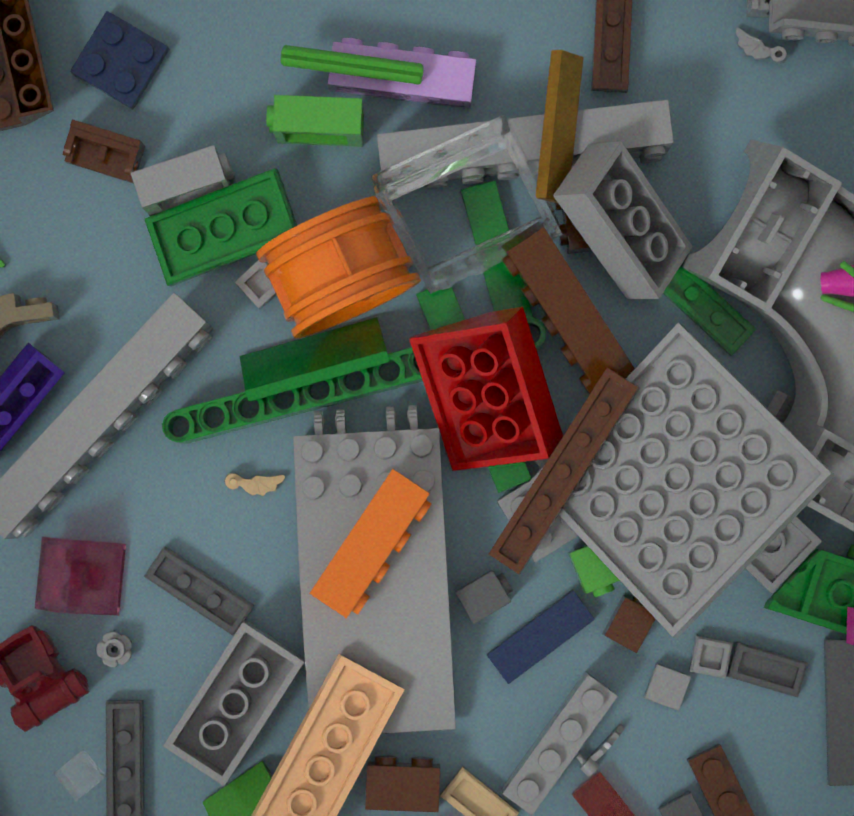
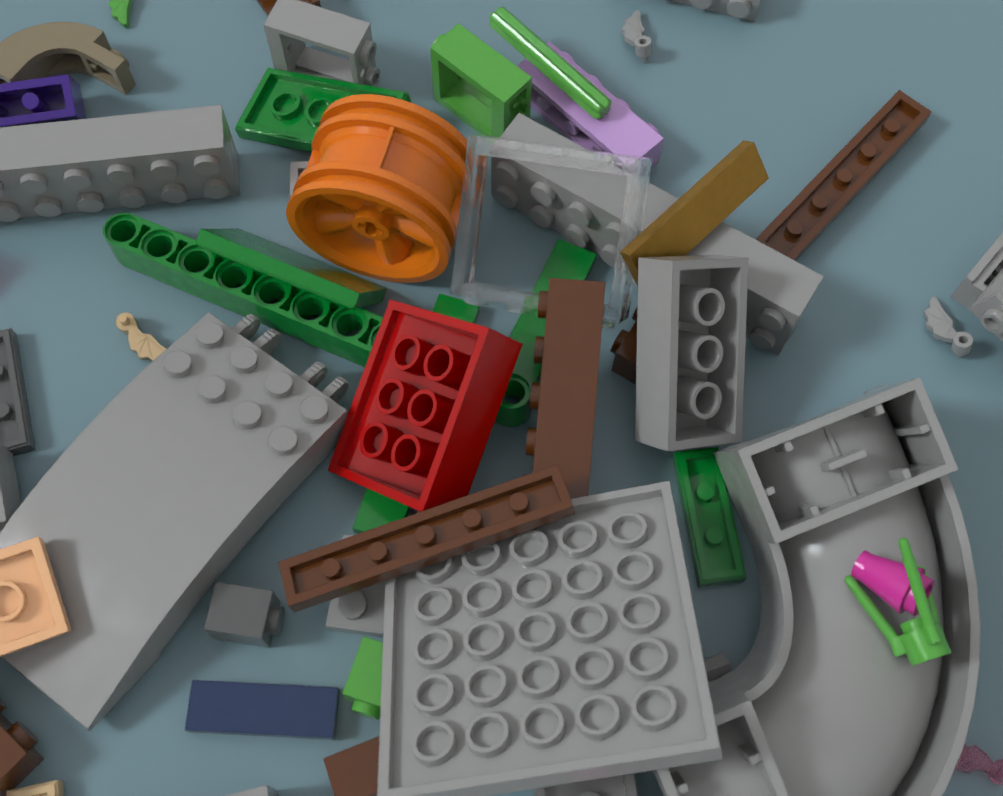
camera: 35 degrees right, 20 degrees down
orange brick [309,469,432,618] -> none

